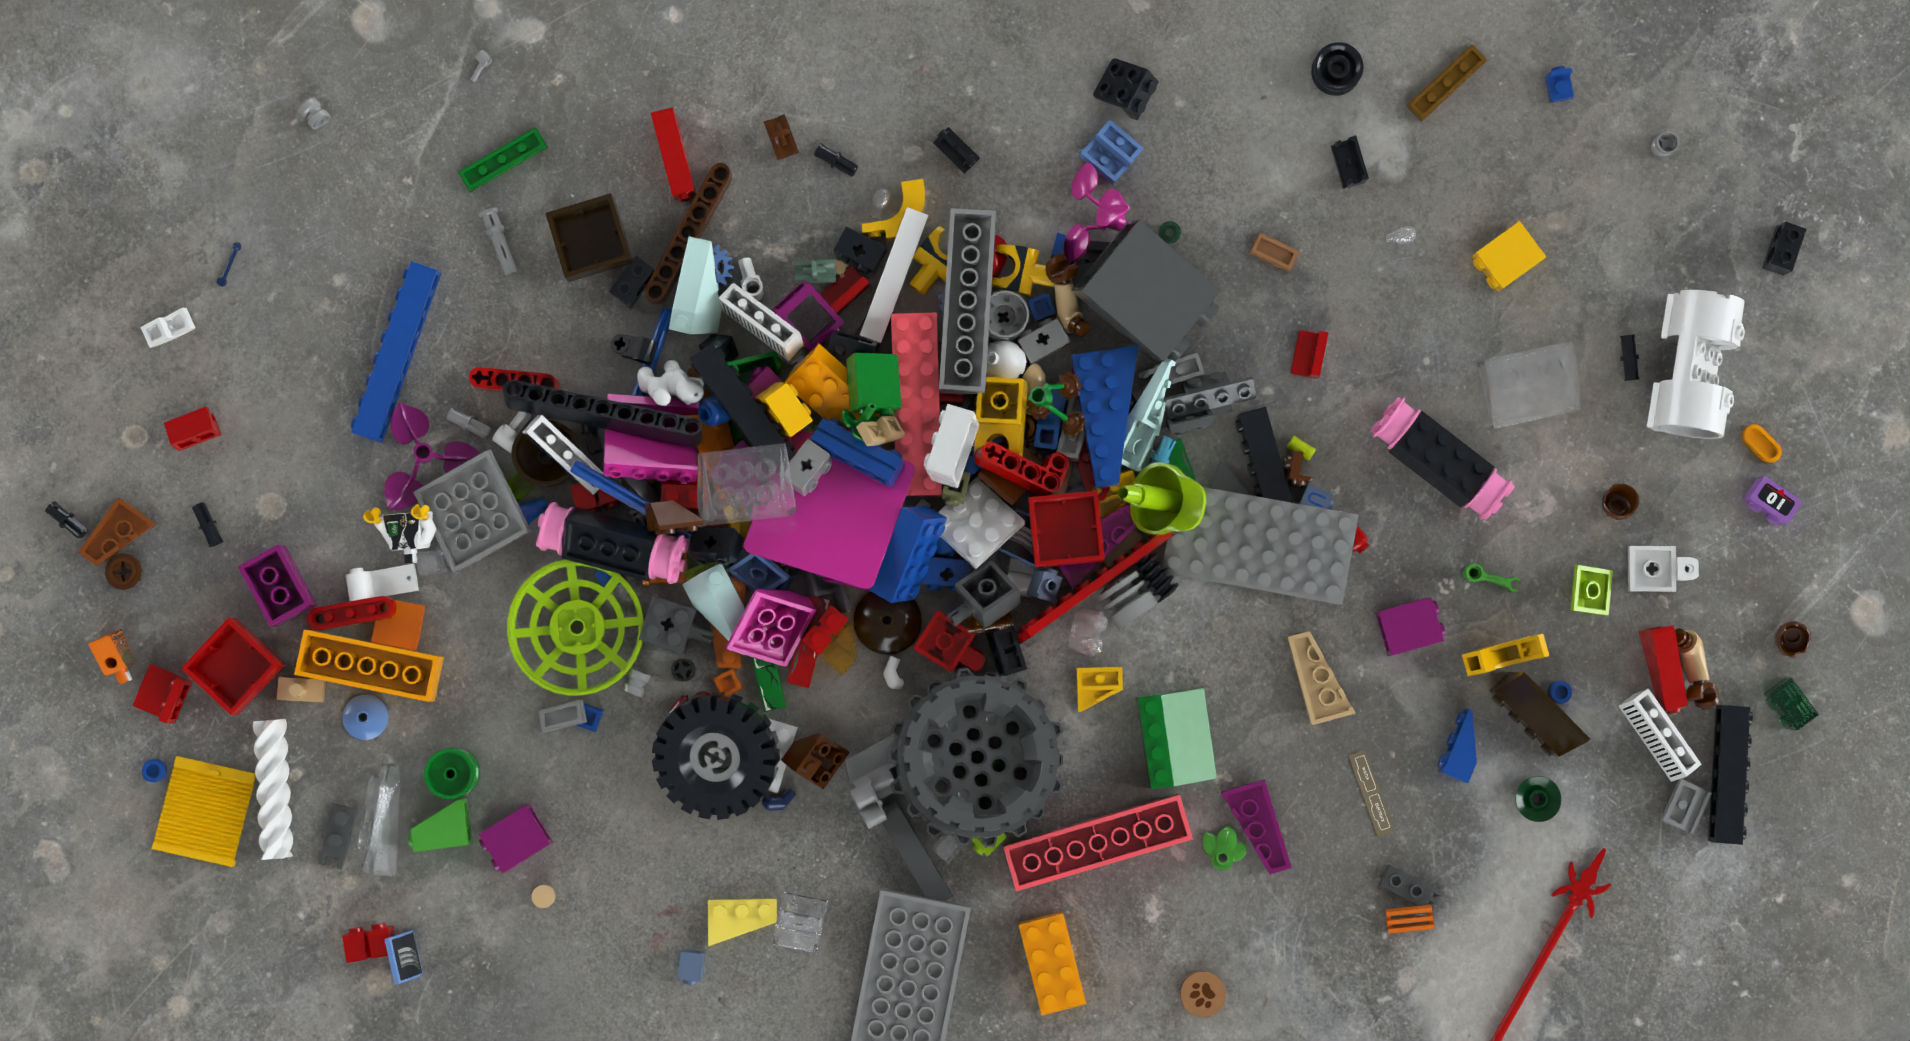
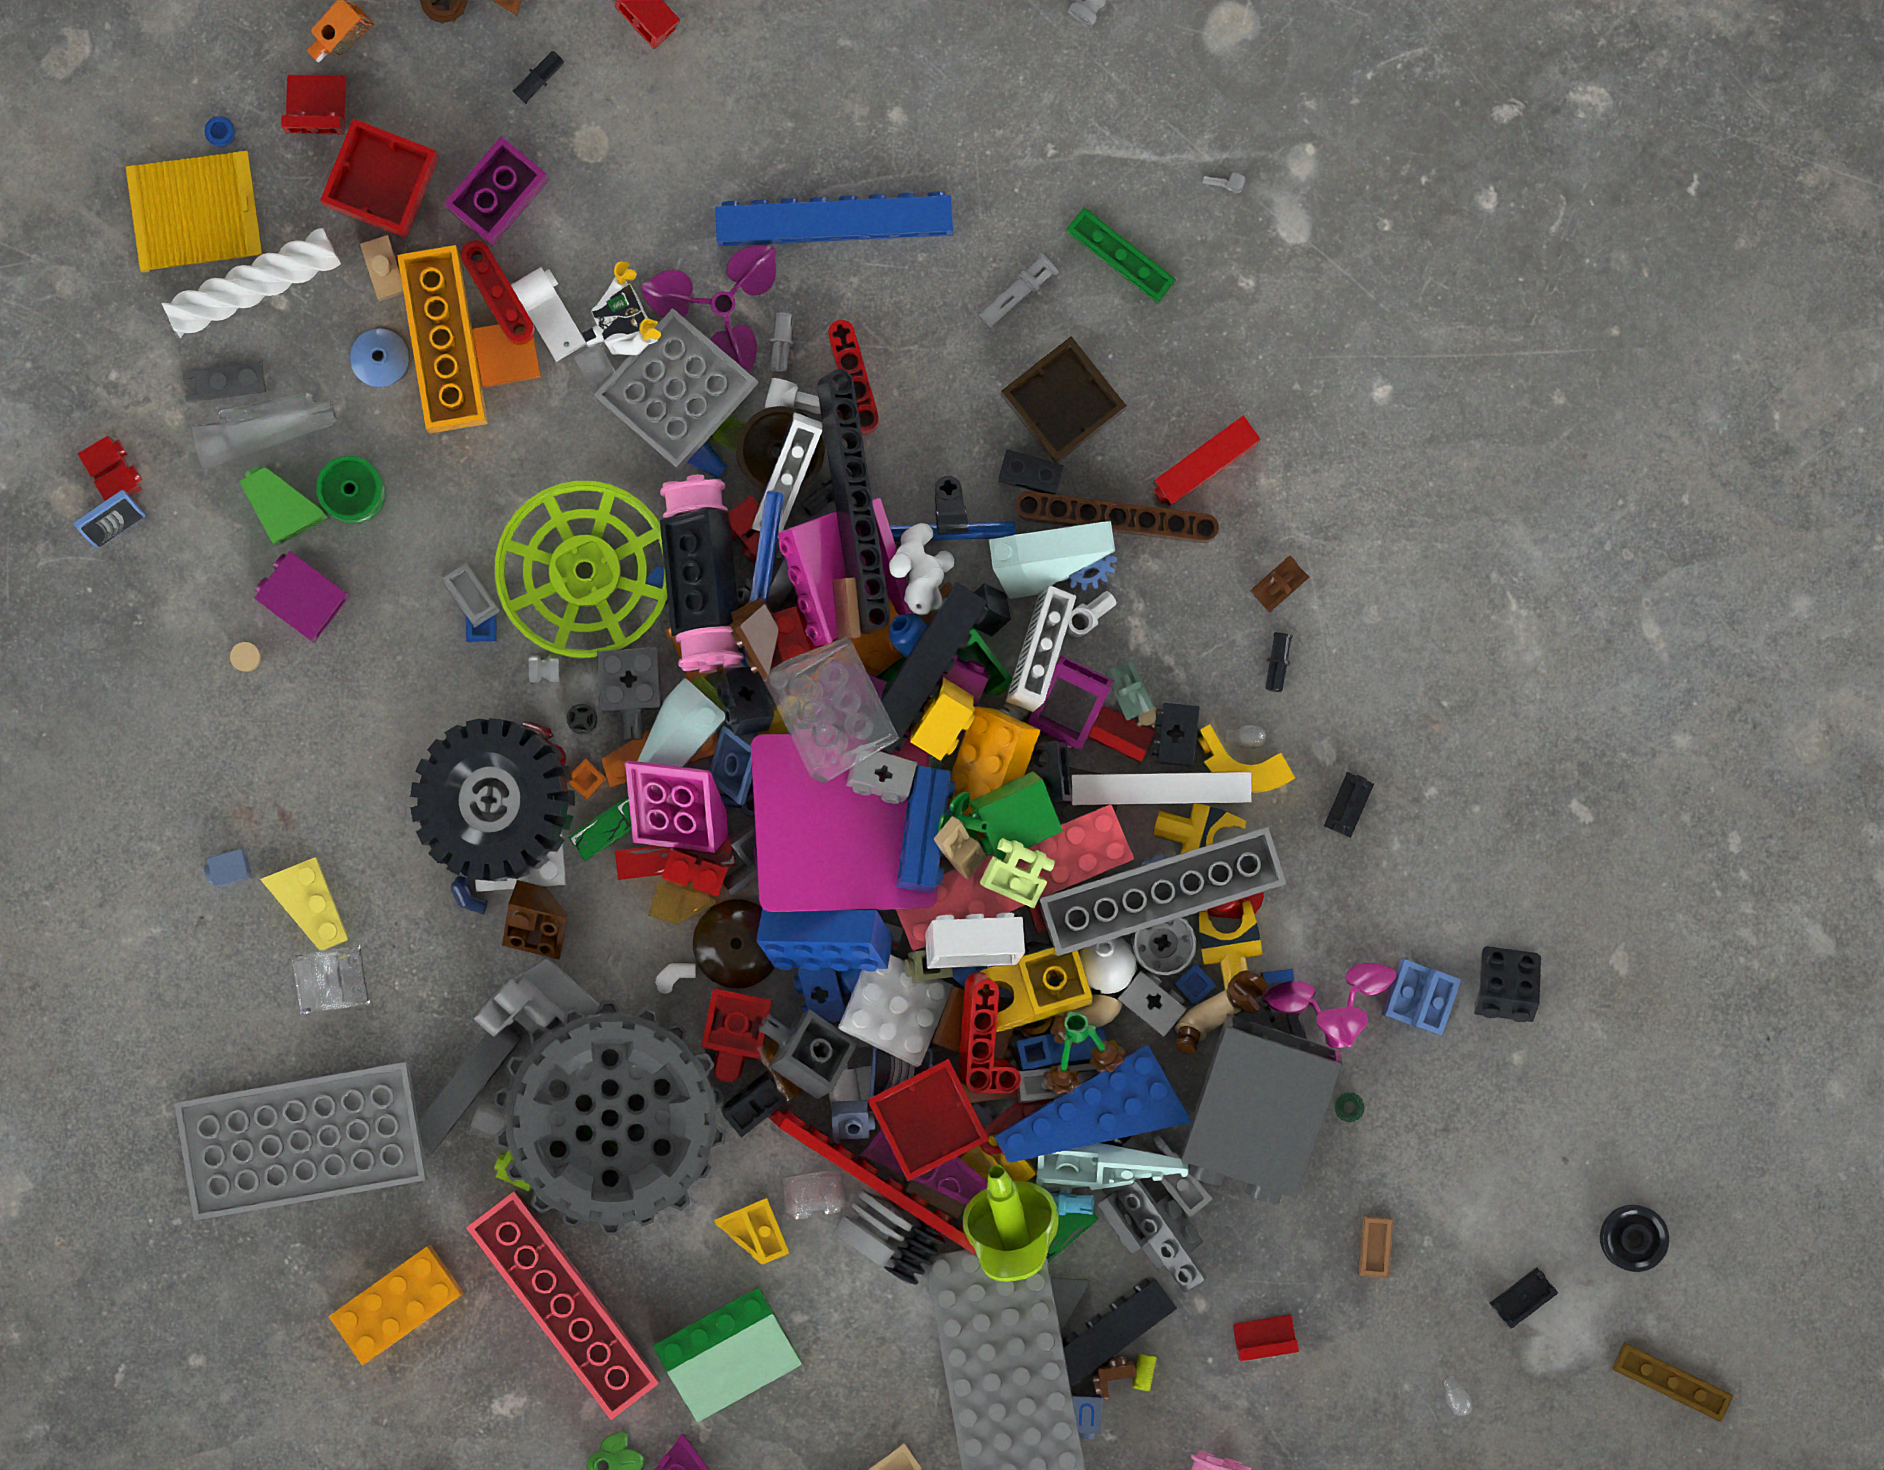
camera: 70 degrees right, 0 degrees up
none -> medium nougat tile [832,577,861,639]
none -> yellowish green plate [980,838,1055,908]

